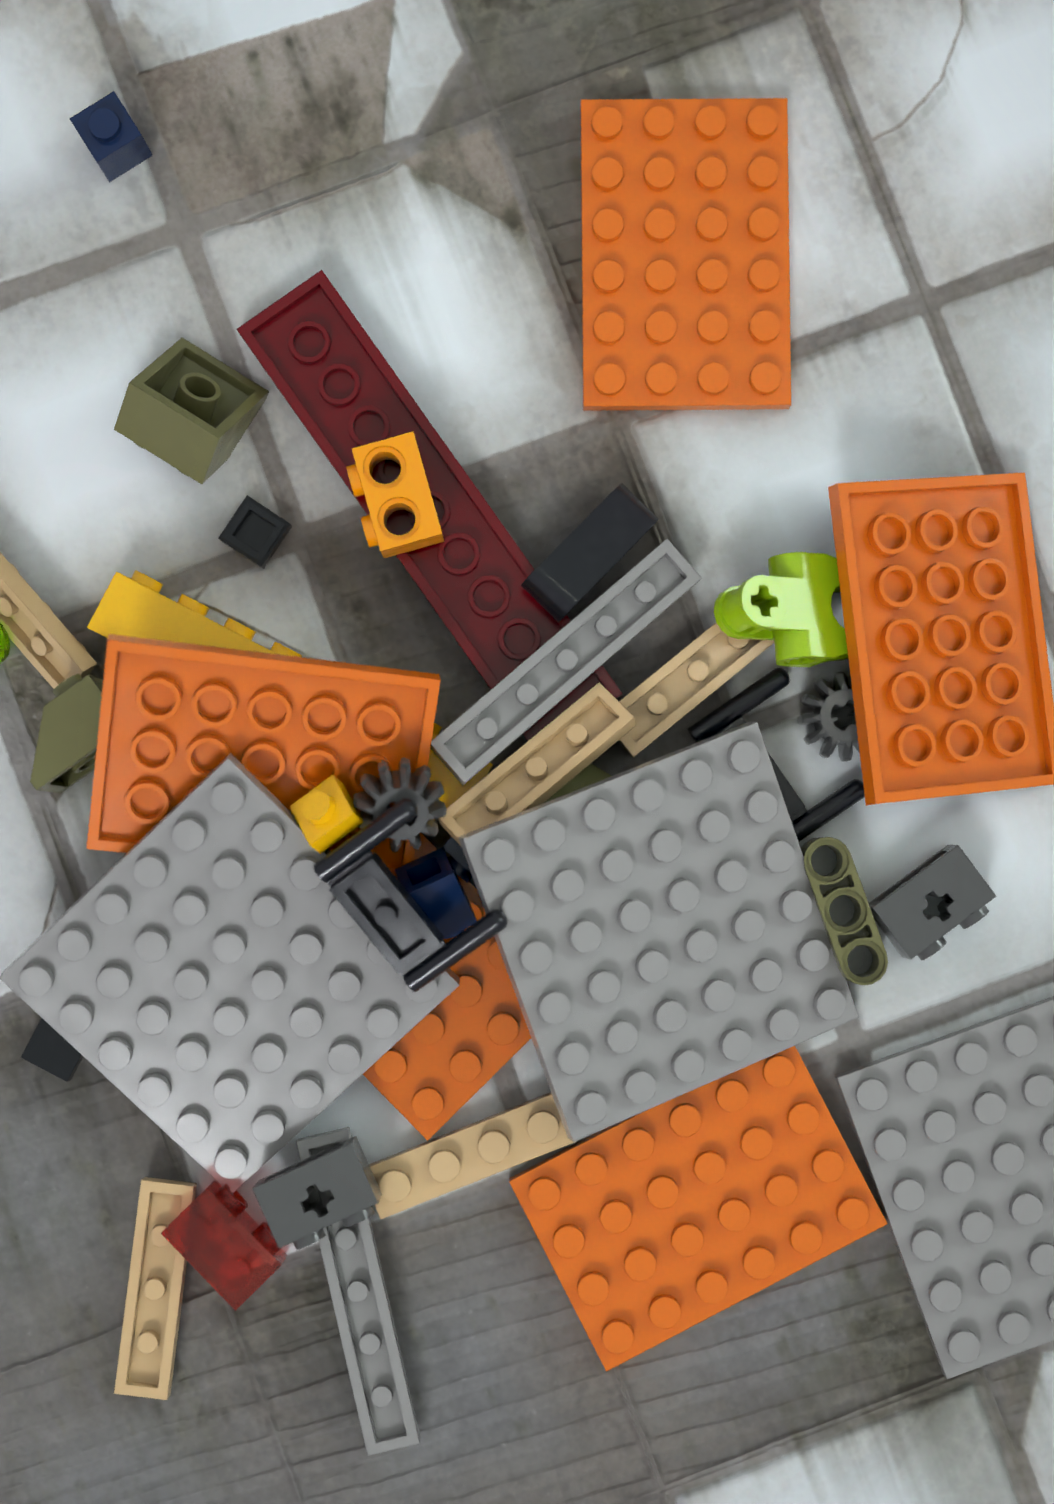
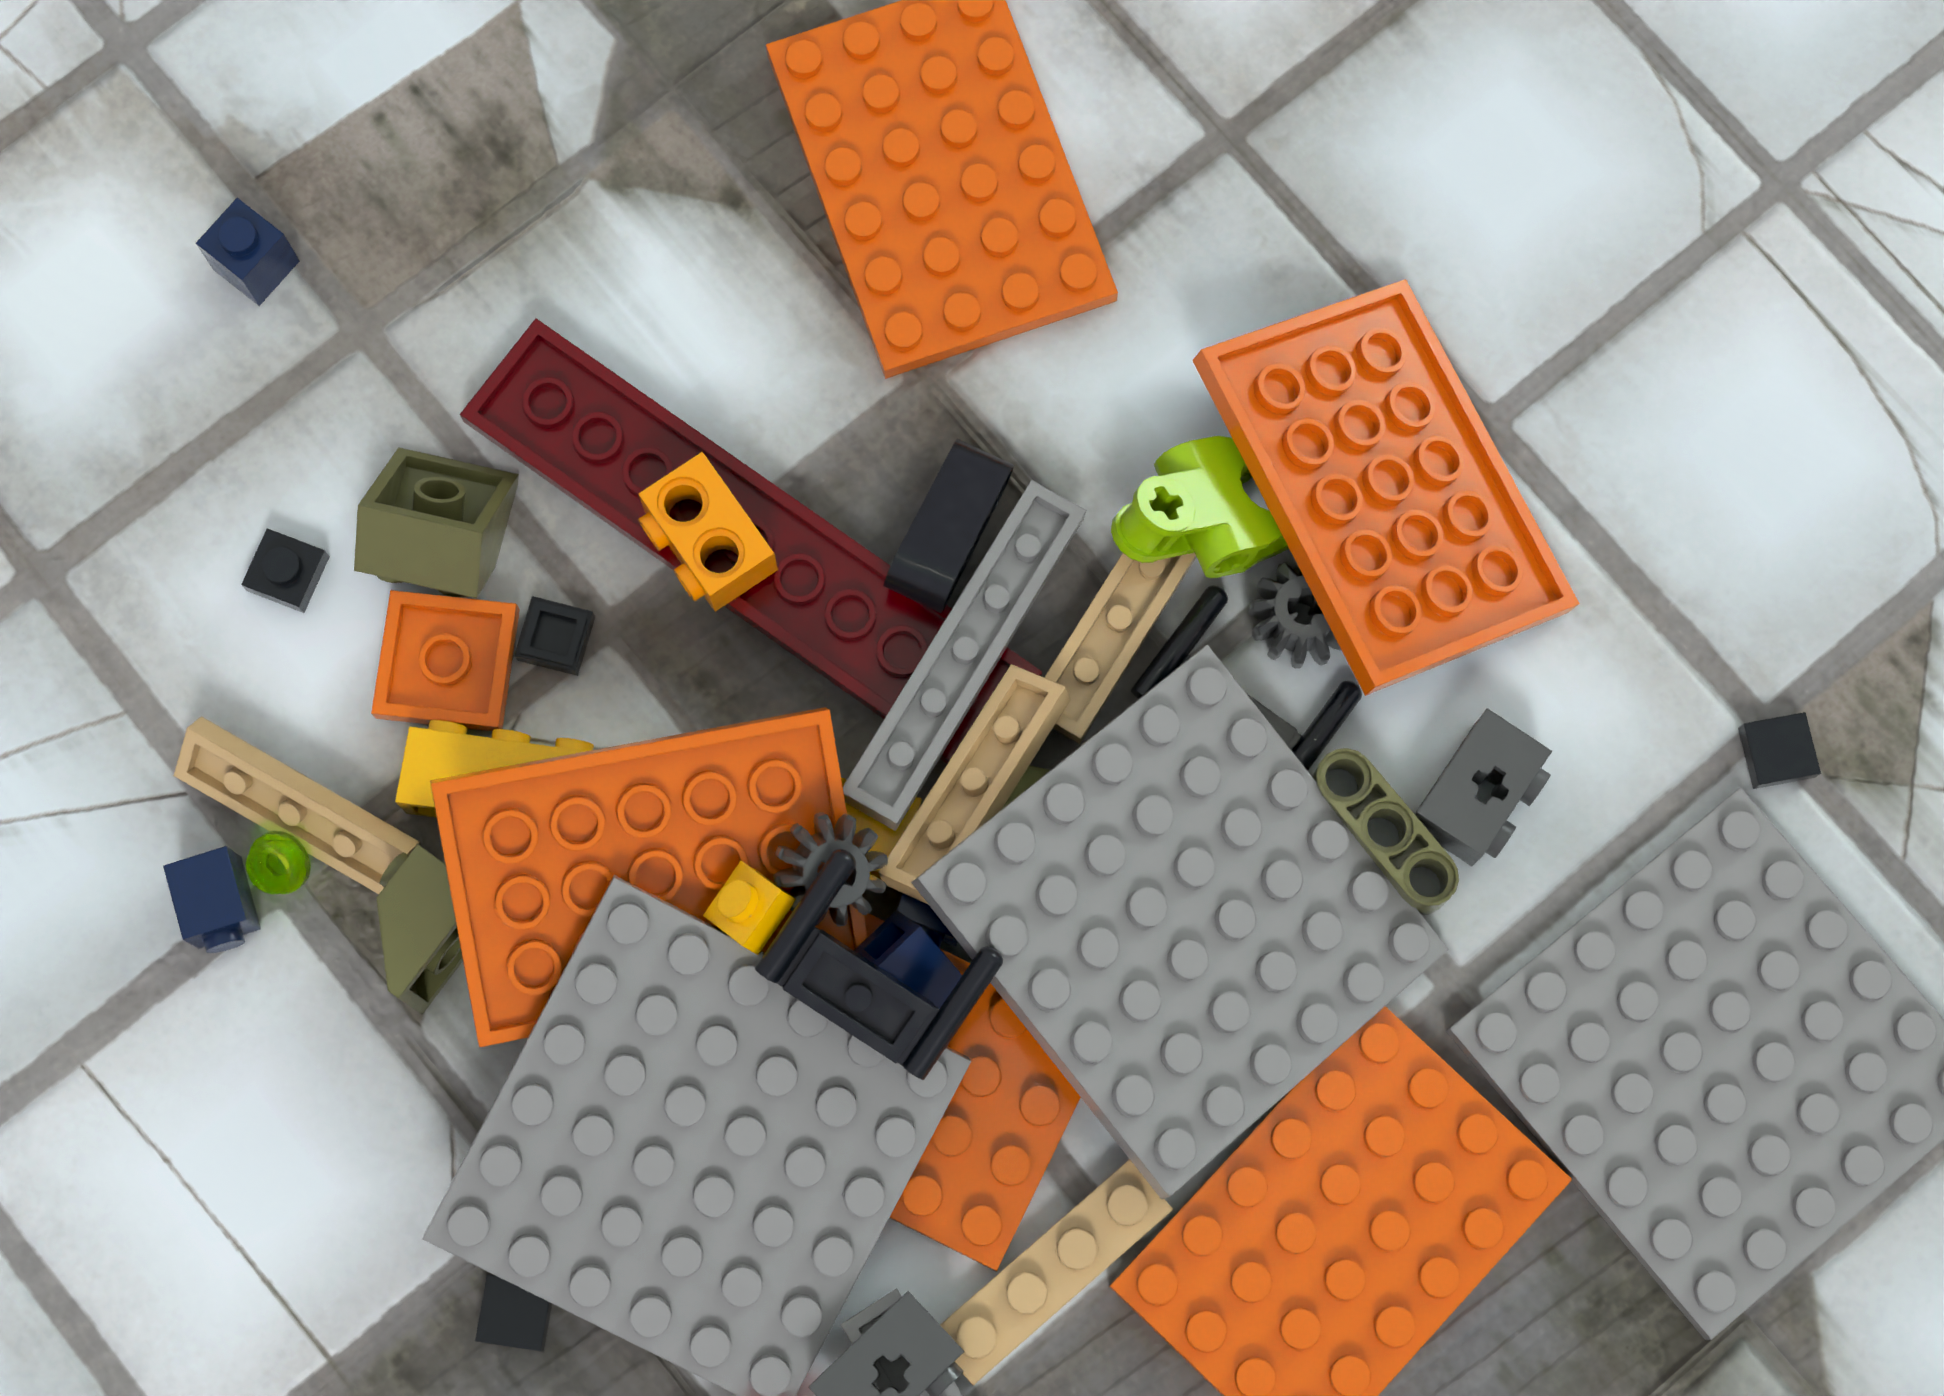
camera: 20 degrees left, 10 degrees down
none -> black plate [241,528,330,613]
none -> orange plate [371,590,520,731]

